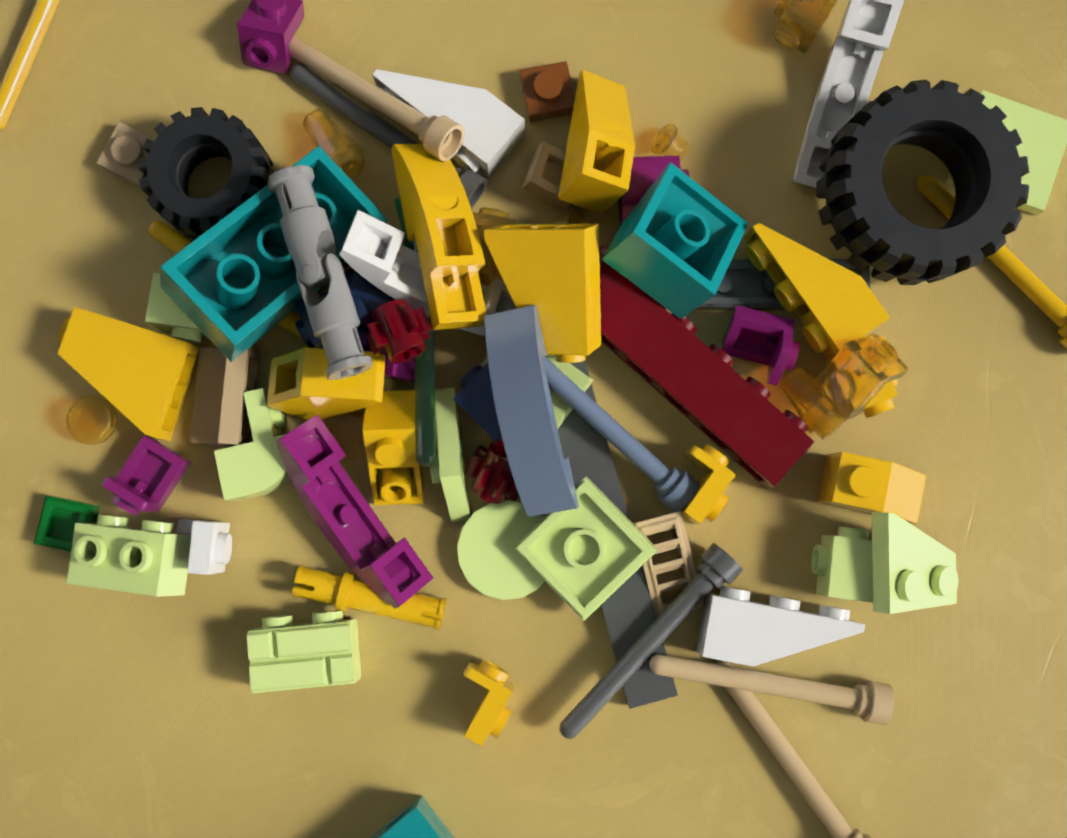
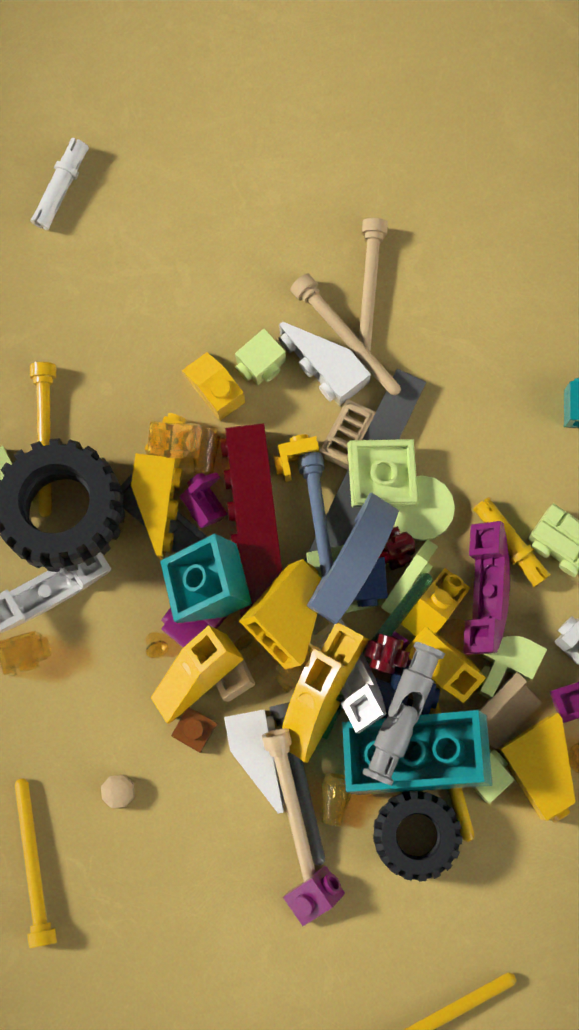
camera: 135 degrees left, 5 degrees down
tan plate [96,121,155,187] -> none
yellow bracket [463,659,514,747] -> none
dark grey piece [559,543,743,739] -> none
yellowish green wing [872,512,959,614] -> none

